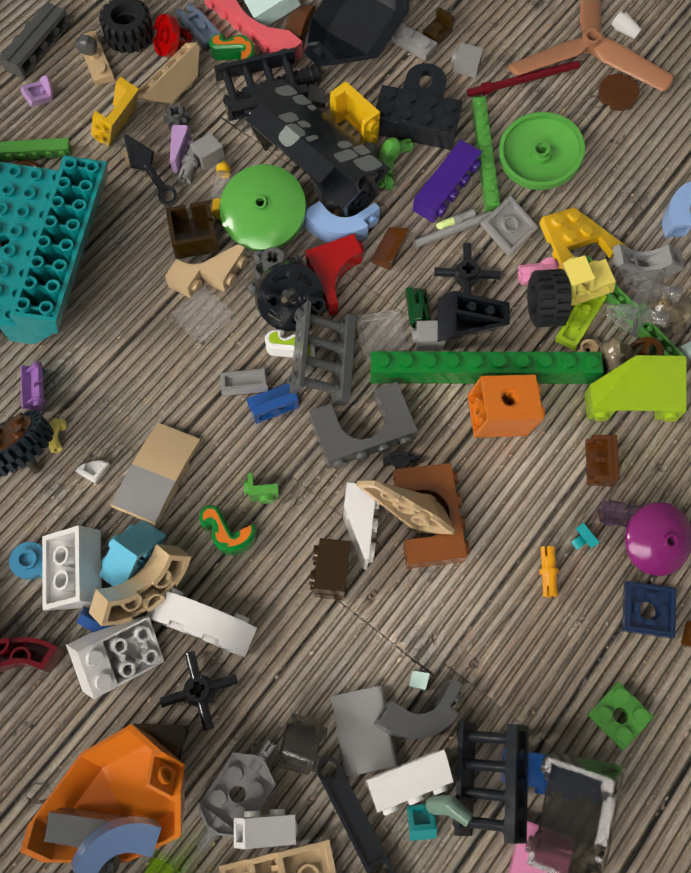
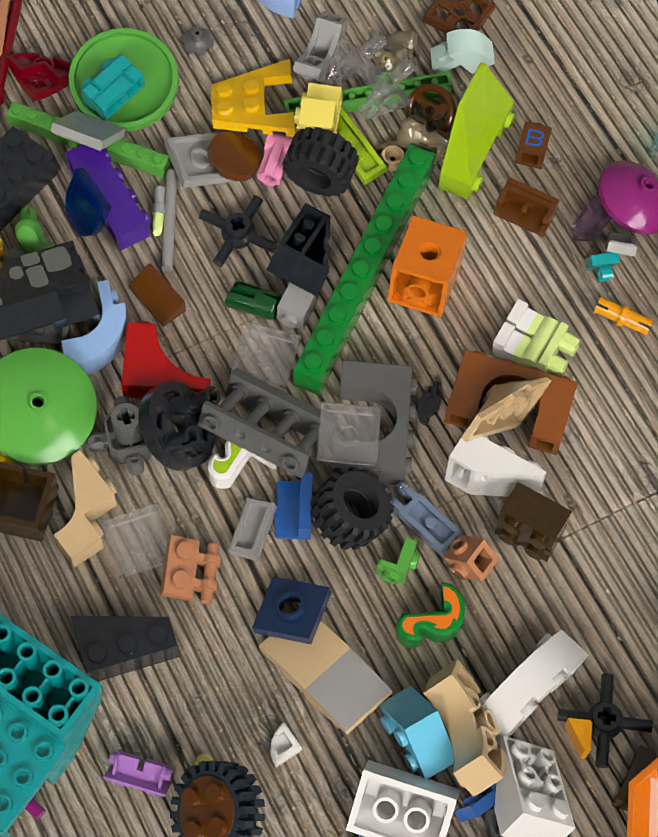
camera: 65 degrees left, 5 degrees down
none -> dark red brick [6,53,71,102]
none -> light grey tile [51,110,125,151]
none -> clear blue tile [65,167,112,237]
none -> black wedge [70,616,180,682]
none -> teal brick [81,54,145,121]
none -> nougat plate [160,535,221,604]
none -> flat silver plant [181,27,214,56]
none -> reddish brown tile [207,132,262,181]
none -> dark blue piece [252,576,332,644]
none -> black tyre [310,466,394,550]
none -> clear tile [316,402,381,466]
none -> sand blue hinge [390,481,463,557]
none -> nougat brick [443,534,499,582]
none -> yellowish green hips [491,299,580,376]
none -> reddish brown brick [515,121,552,169]
none -> light orange slope [564,718,592,759]
none -> light grey tile [606,231,637,257]

